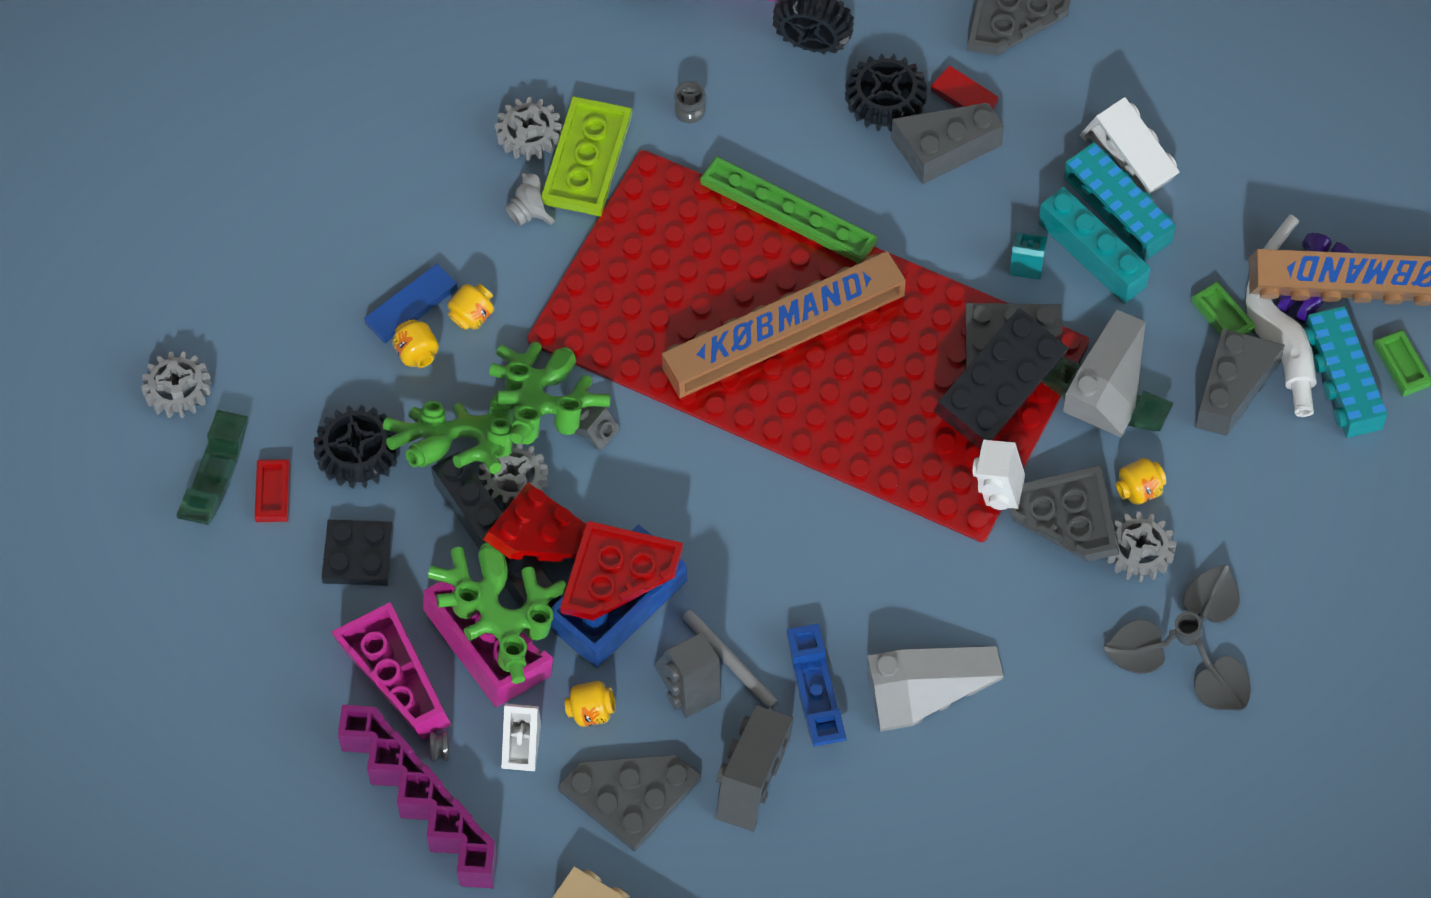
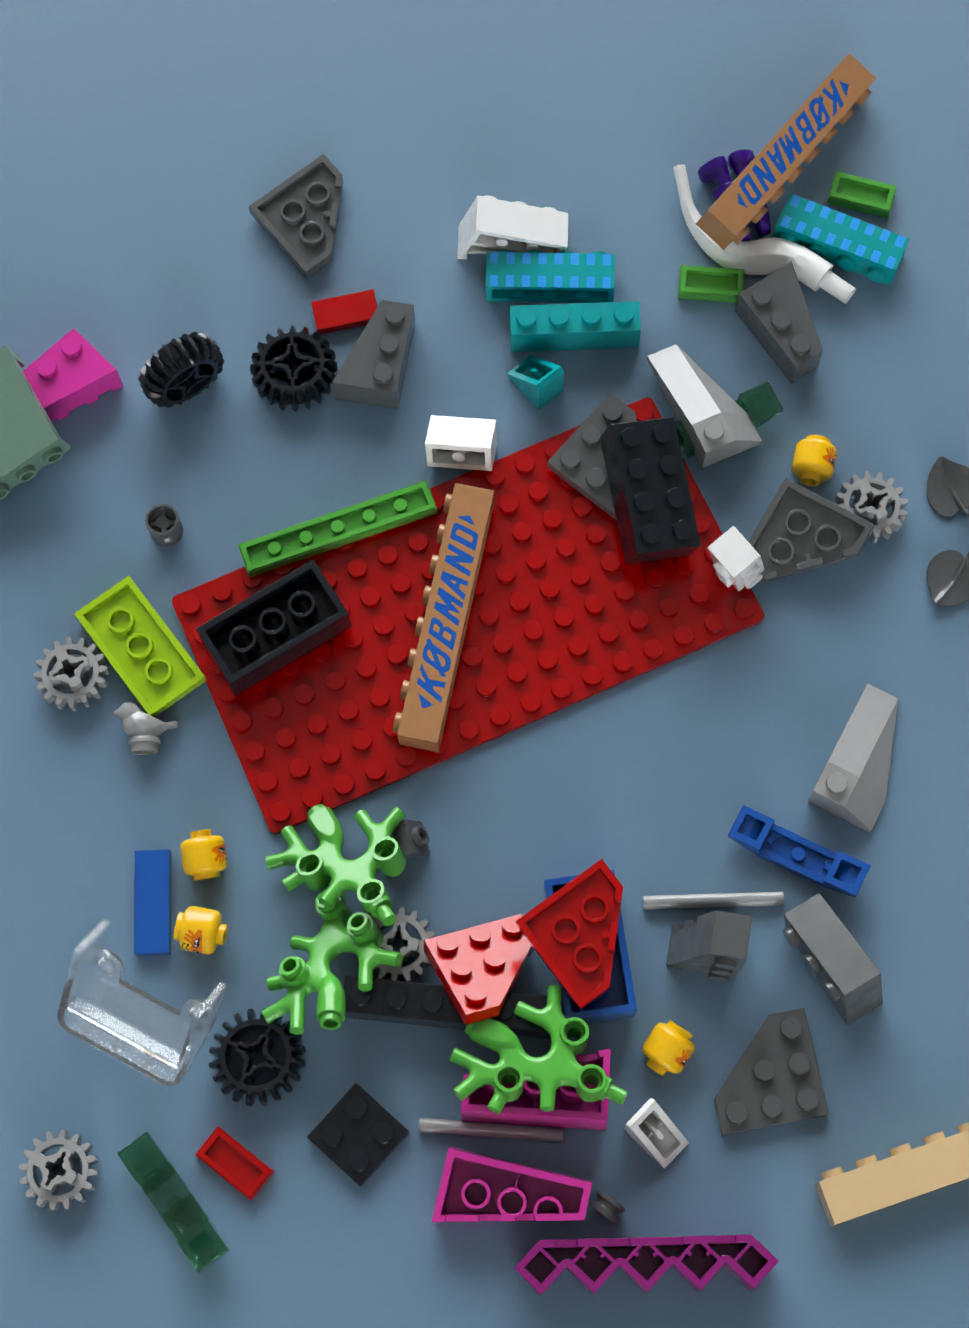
camera: 50 degrees left, 10 degrees up
none -> clear windscreen [57,919,227,1086]
none -> black brick [196,559,352,696]
none -> light grey bar [419,1118,563,1142]
none -> white brick [425,415,497,471]

